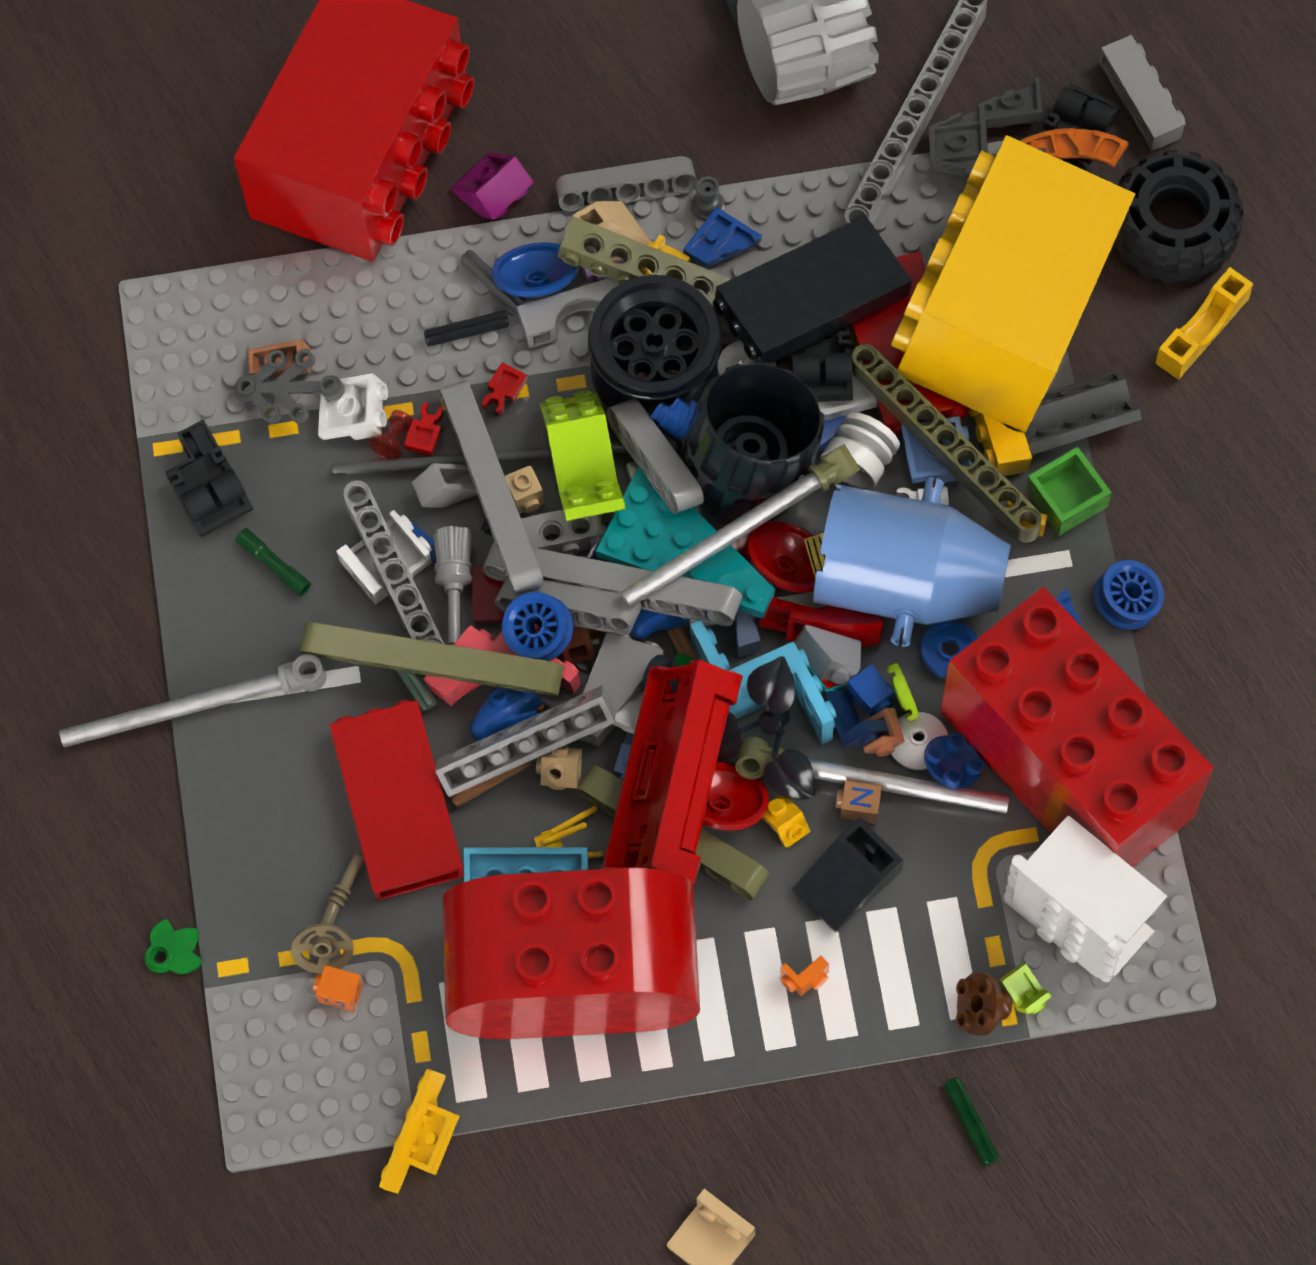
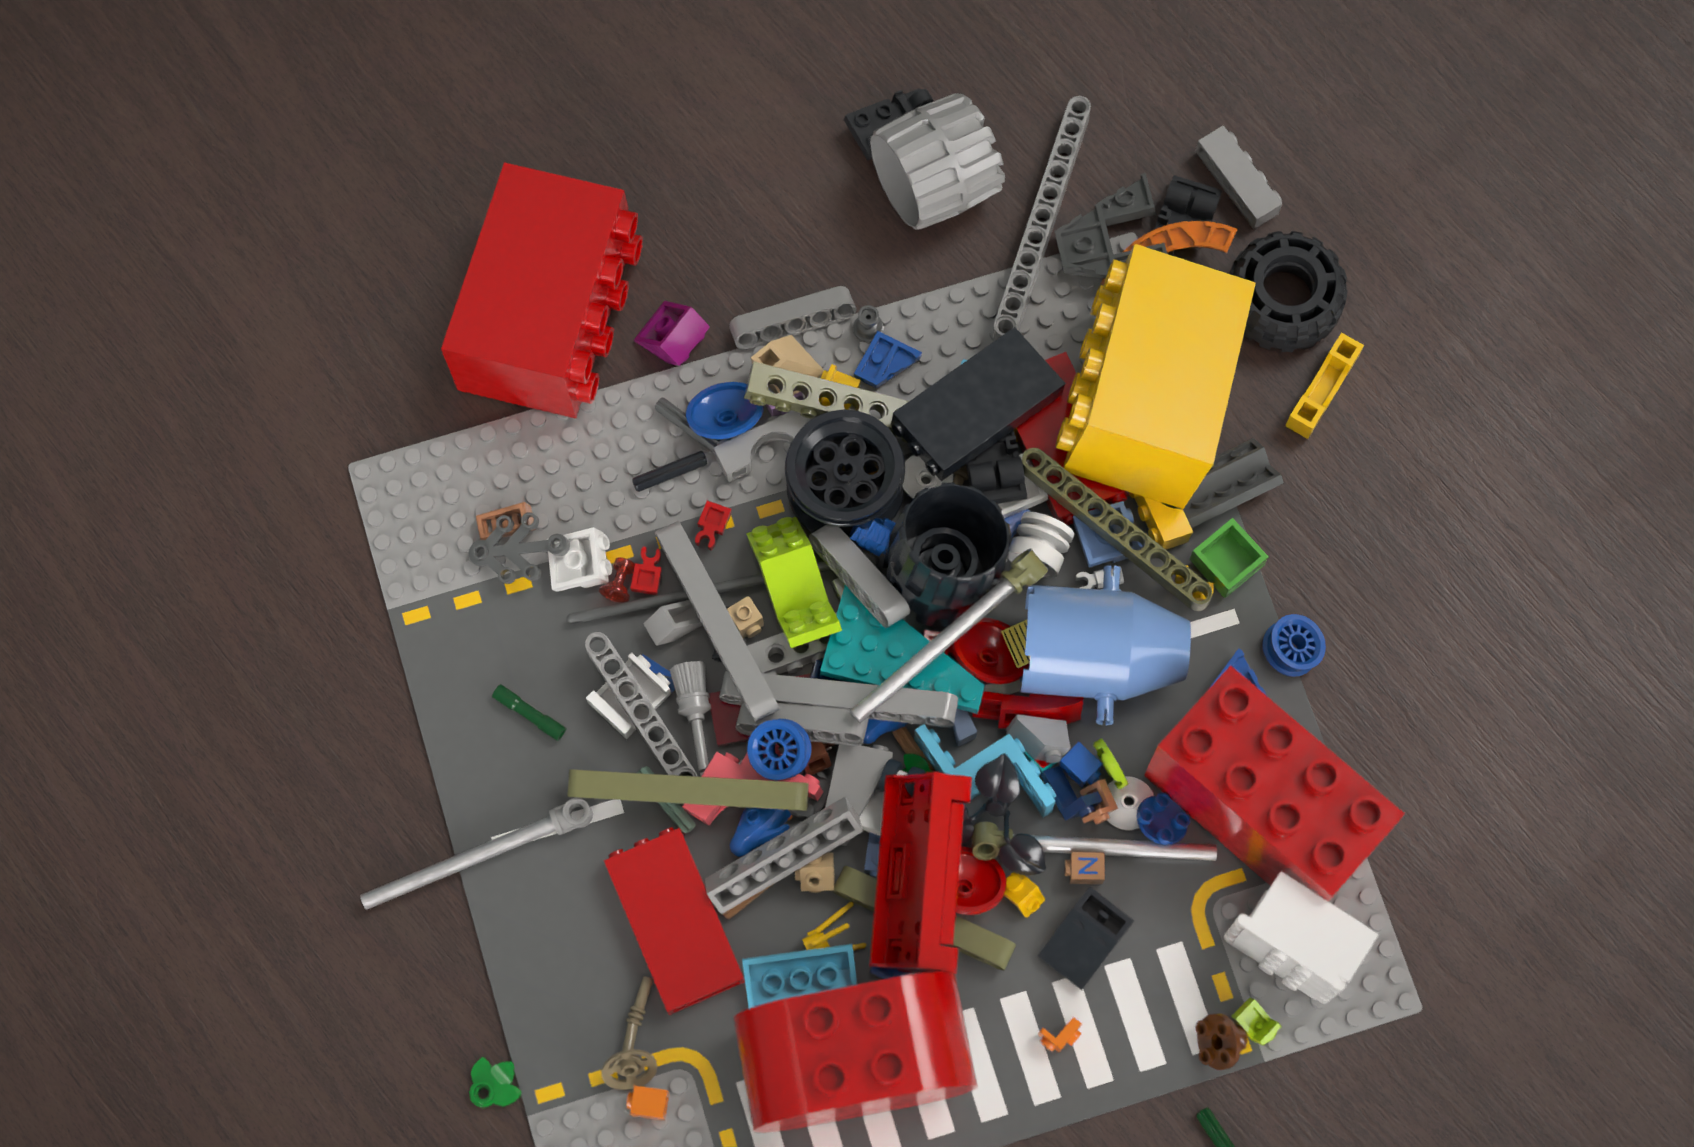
camera: 10 degrees left, 5 degrees up
black plate [165,419,254,537] -> none
blue tile [919,620,978,679] -> none

